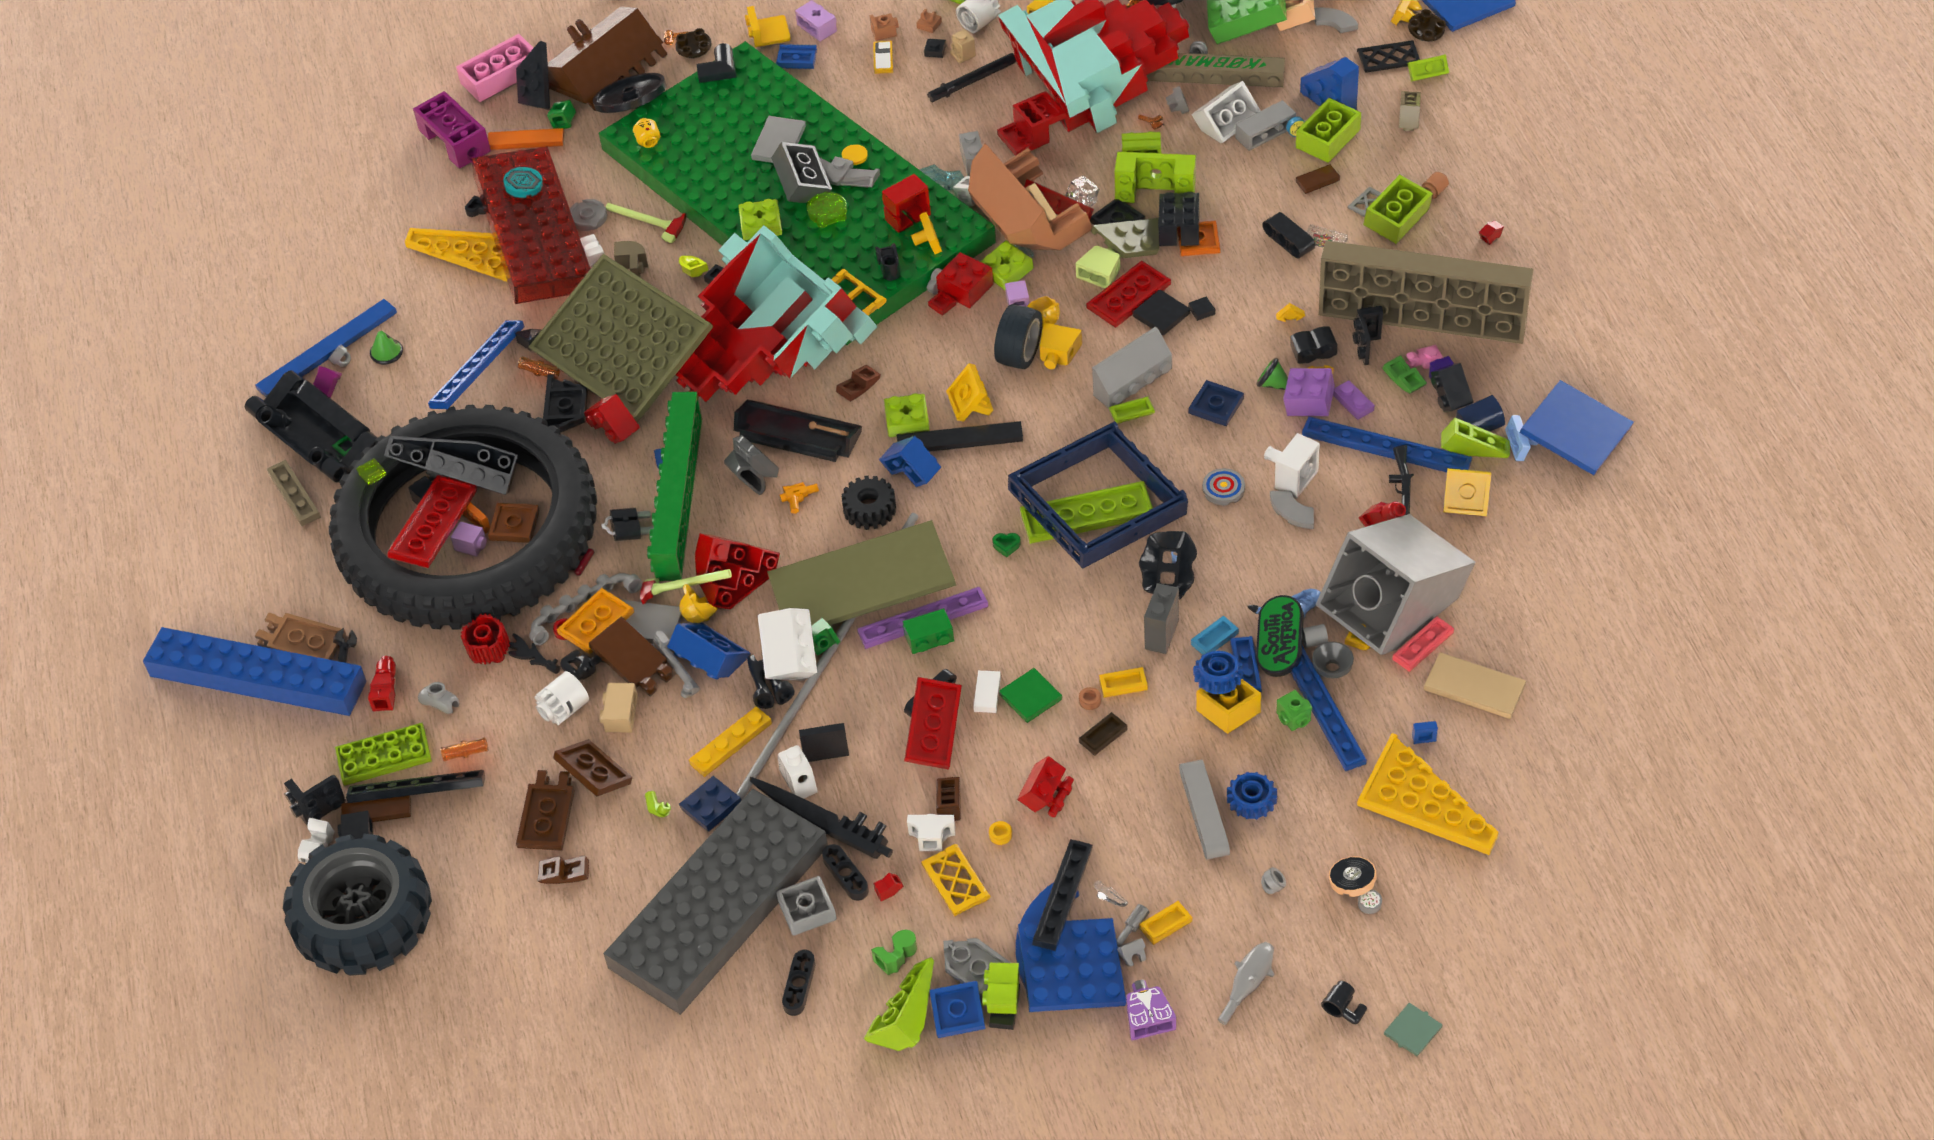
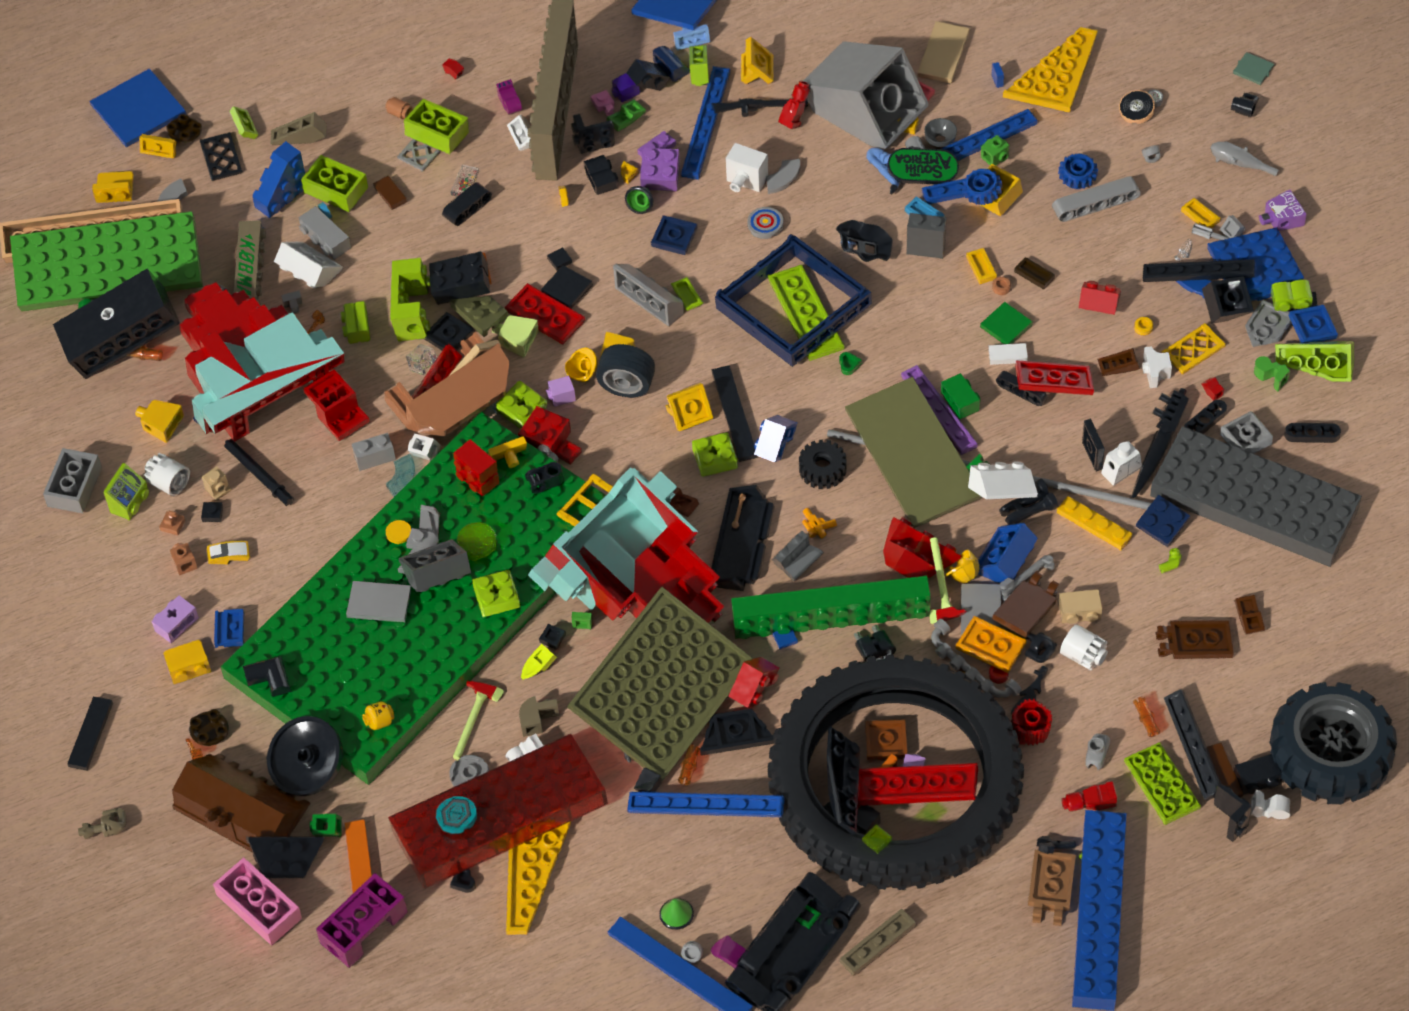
camera: 100 degrees left, 5 degrees up
reddish brown plate [553,739,632,797] -> none
none -> black slope [1202,276,1254,324]

